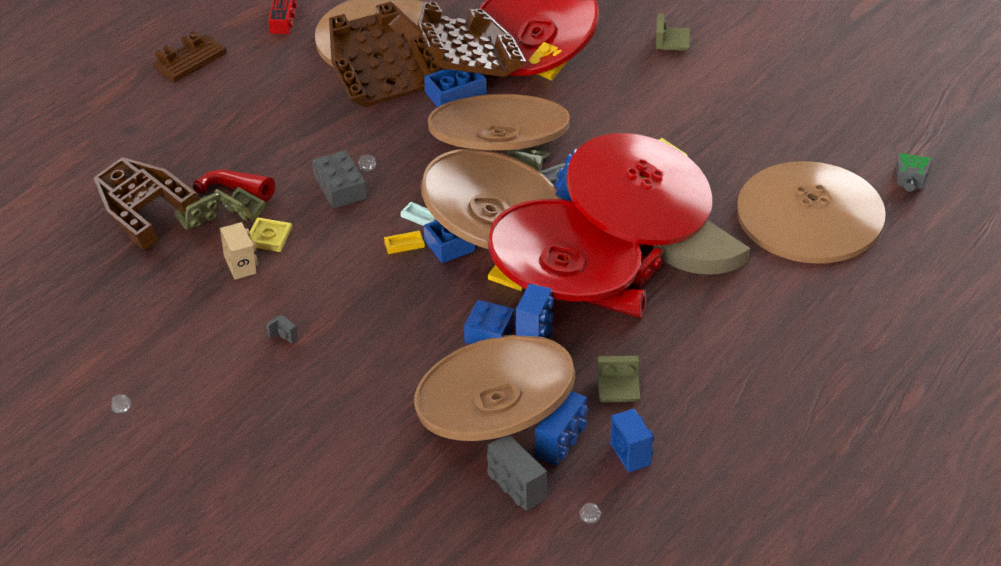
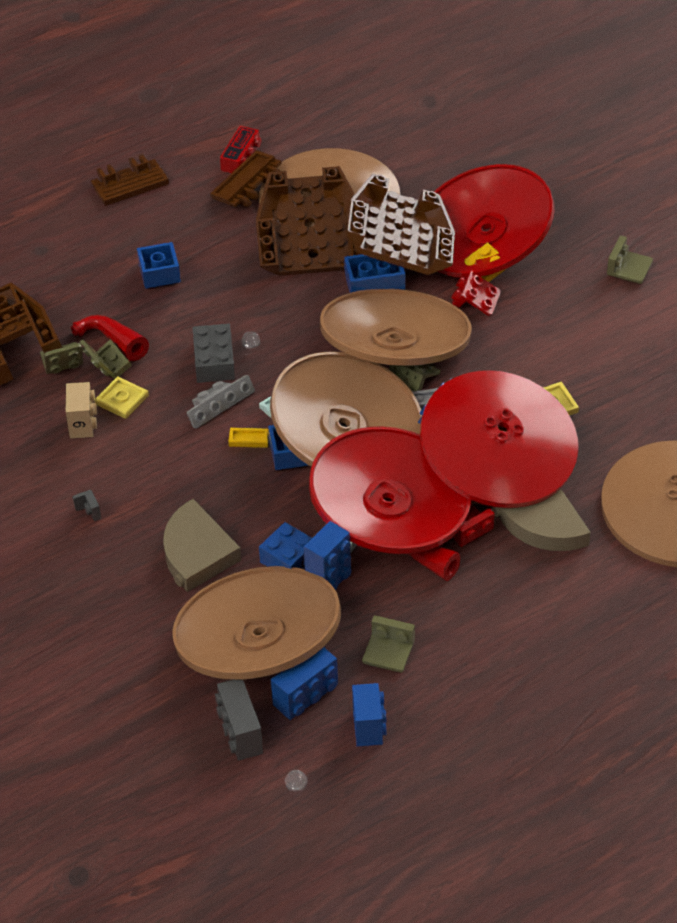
camera: 20 degrees right, 5 degrees up
none -> blue brick [137,242,181,288]
none -> dark tan brick [163,499,241,592]
none -> light grey bracket [187,375,255,428]
none -> reddish brown hinge [210,150,282,207]
none -> red bracket [451,271,500,316]

